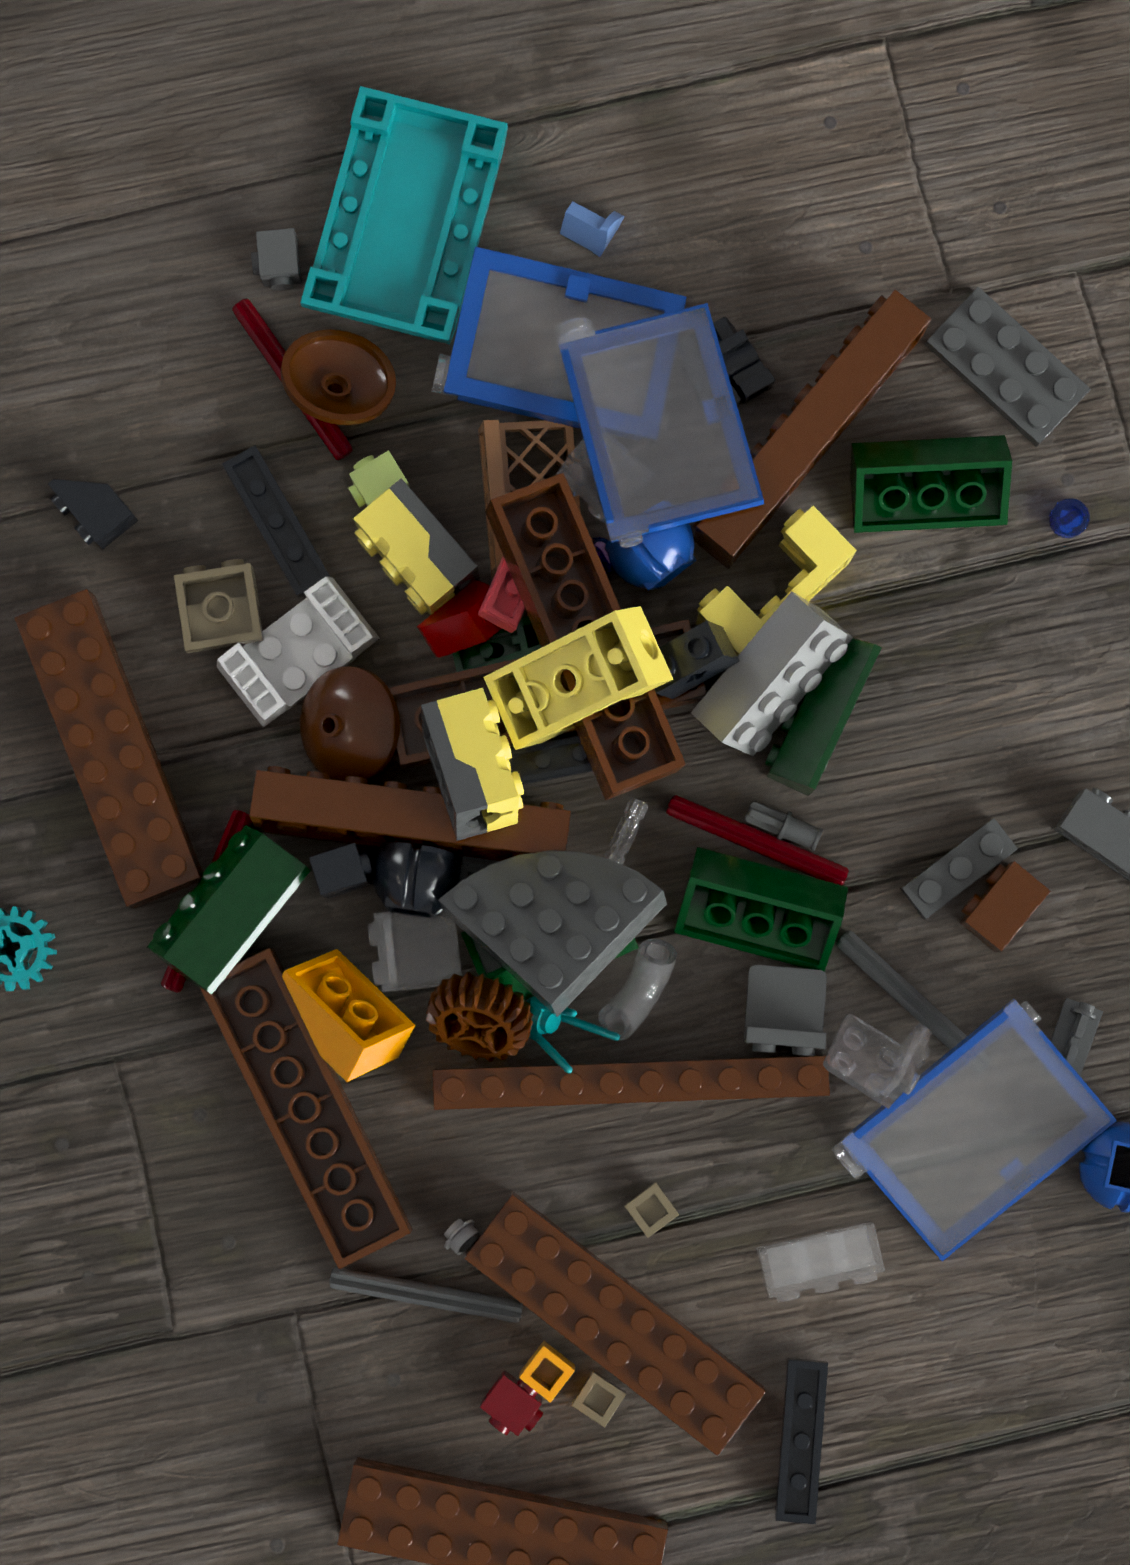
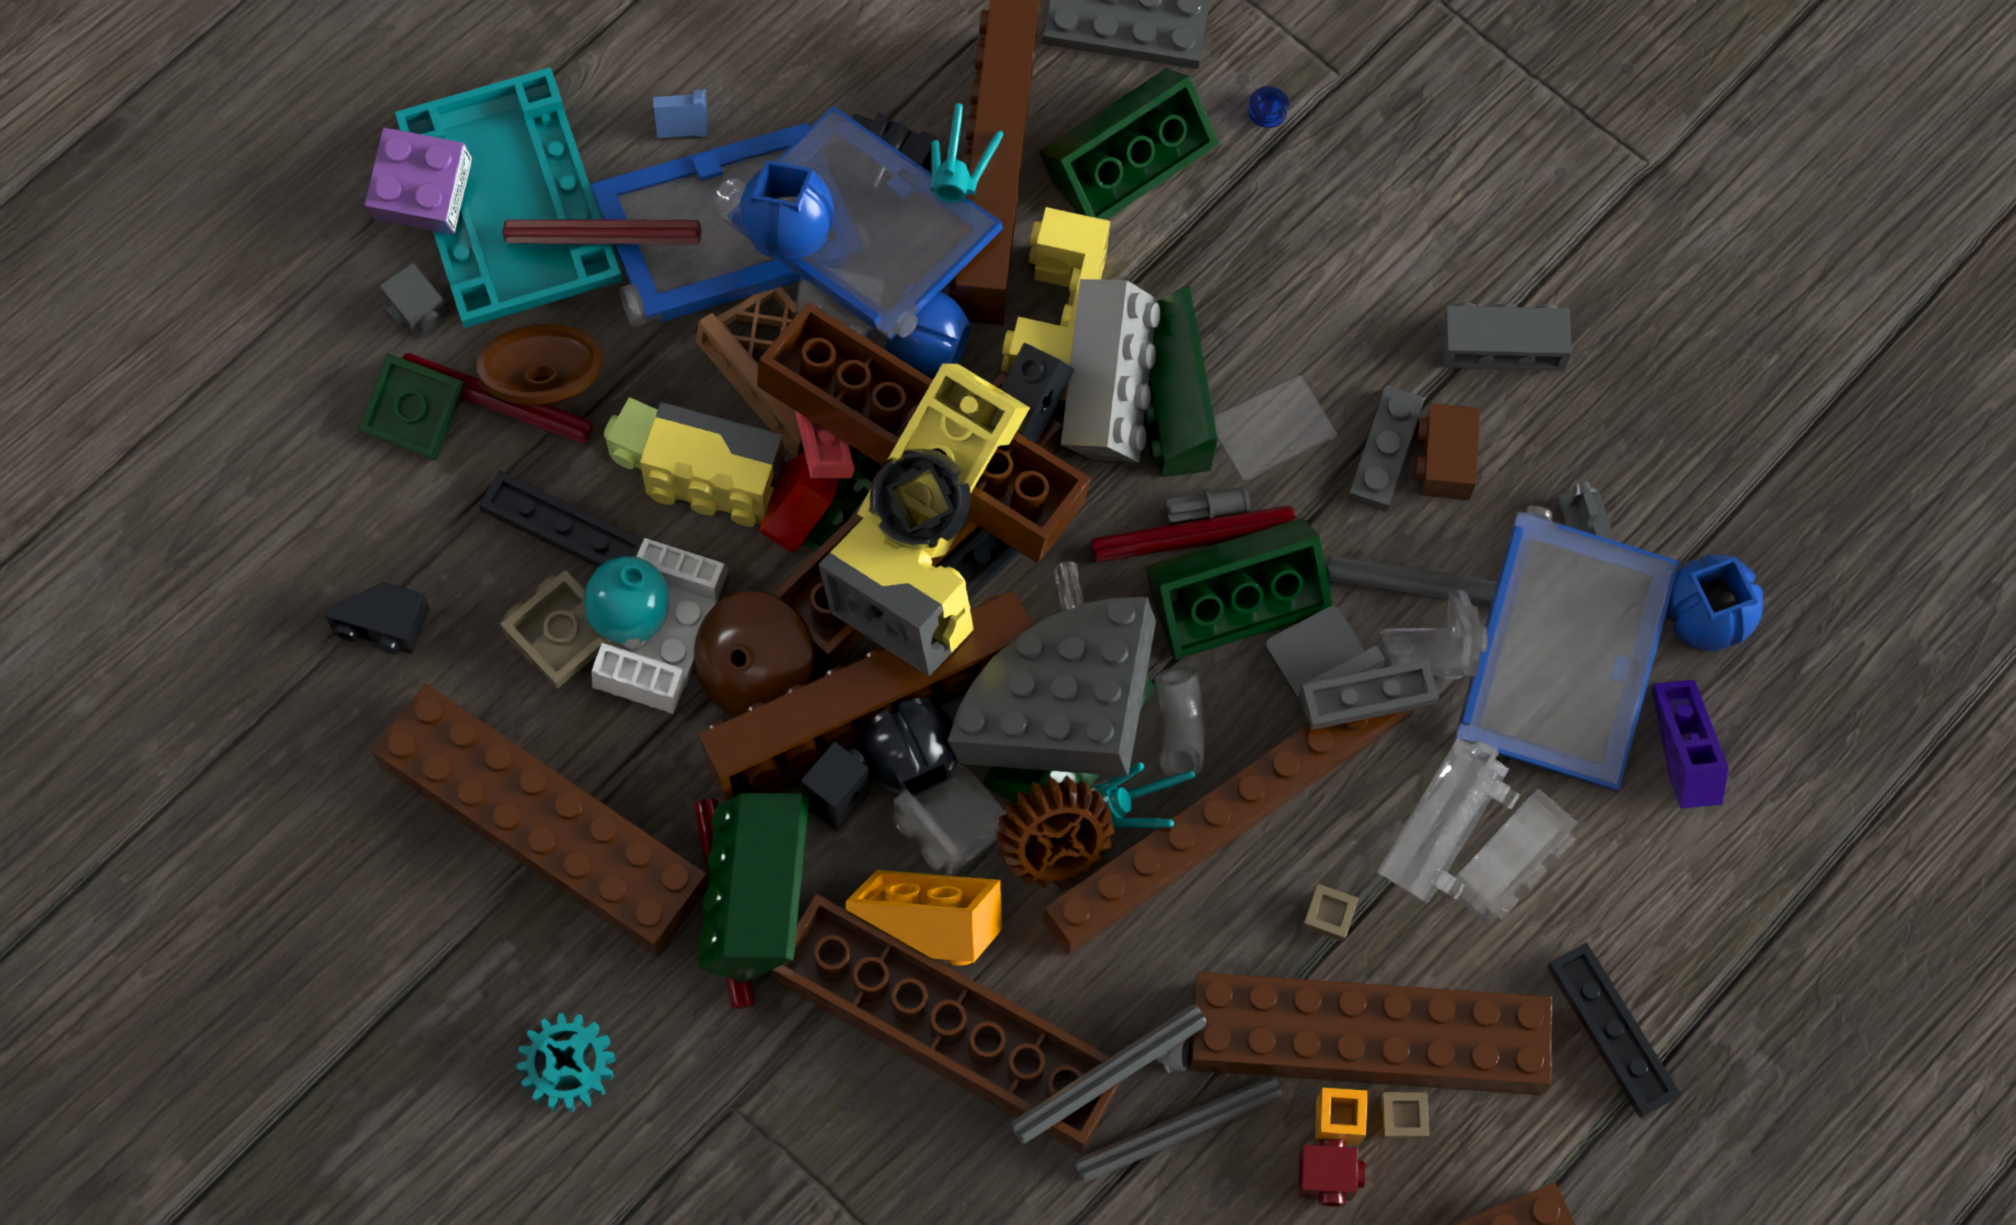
camera: 40 degrees left, 15 degrees down
none -> dark green plate [357,353,467,461]
none -> medium lavender brick [364,127,472,235]
none -> dark red axle [502,219,702,245]
none -> teal cylinder [583,556,670,643]
none -> blue piece [739,160,835,260]
none -> black piece [870,448,971,549]
none -> teal plant [930,103,1003,203]
none -> dark grey axle [1011,1005,1206,1143]
none -> clear piece [1214,375,1337,483]
none -> dark grey plate [1300,659,1439,730]
none -> clear brick [1377,738,1520,904]
none -> dark purple slope [1652,680,1729,809]

